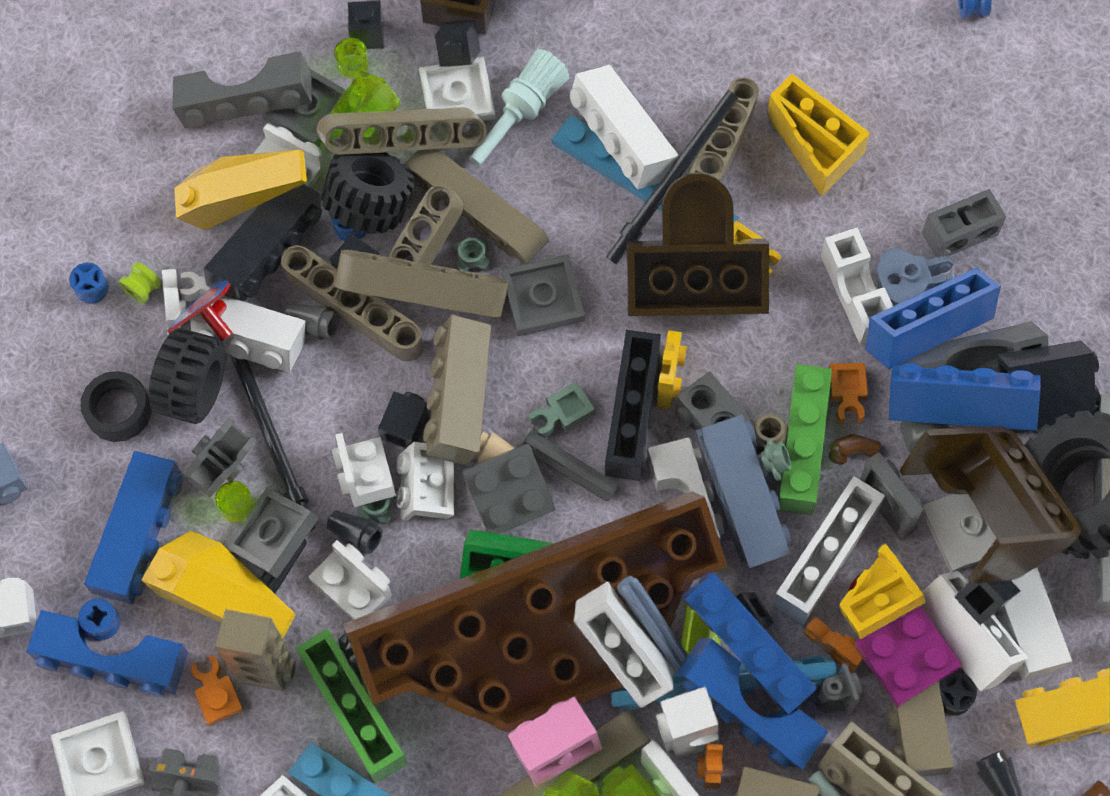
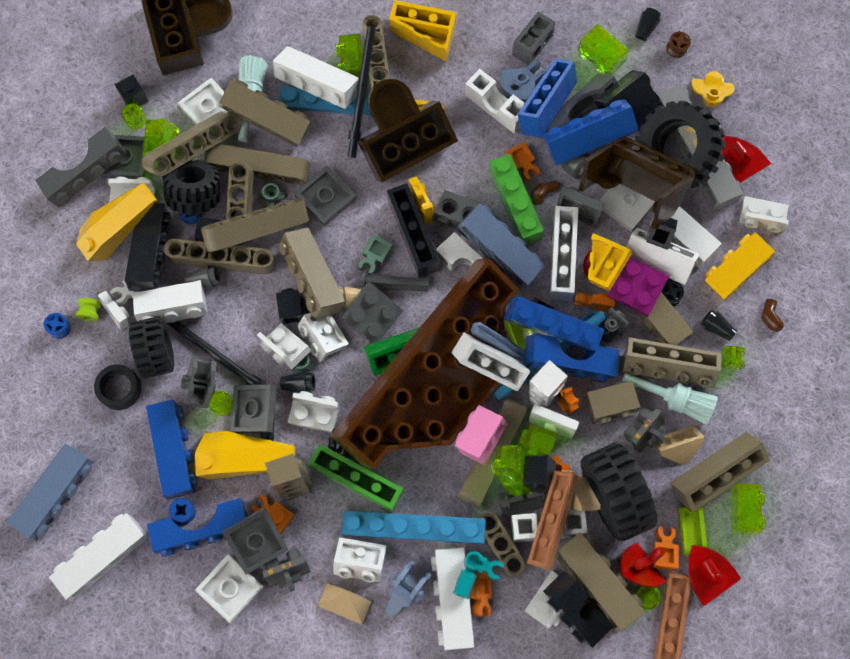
camera: 30 degrees left, 5 degrees up
red shield [167,280,233,341] -> none
black brick [434,20,481,67] -> none
dark tan cone [752,414,788,452] -> none
sand green plate [761,439,791,480] -> none
none -> dark tan brick [218,79,310,147]
none -> dark grey plate [222,507,288,575]
none -> clear neon green brick [335,33,362,77]
none -> clear neon green brick [578,24,629,75]

